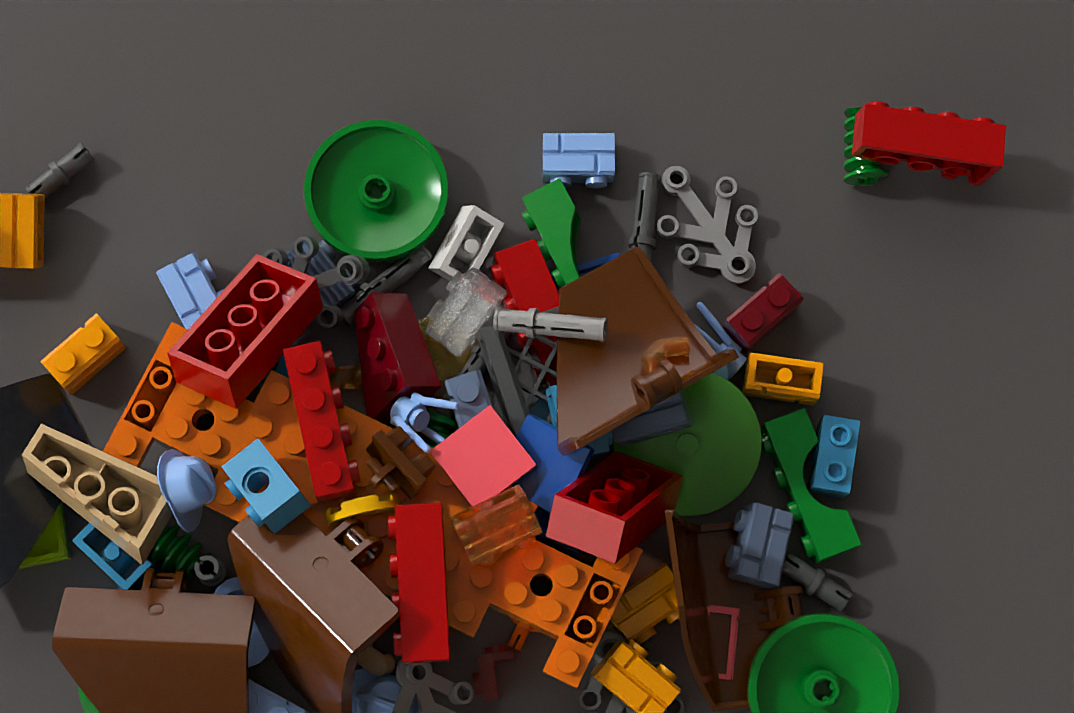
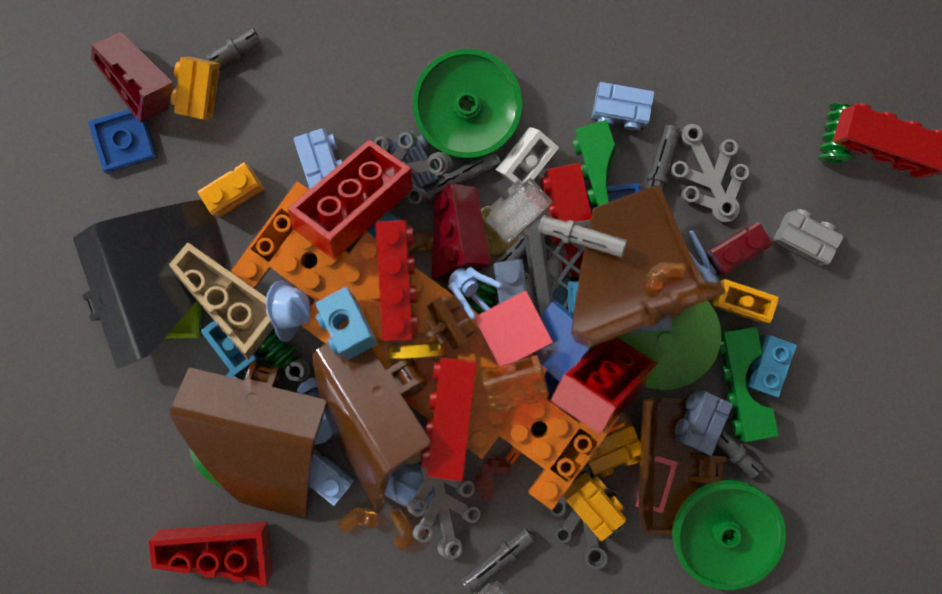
camera: 15 degrees right, 10 degrees up
none -> light grey brick [773,209,843,266]

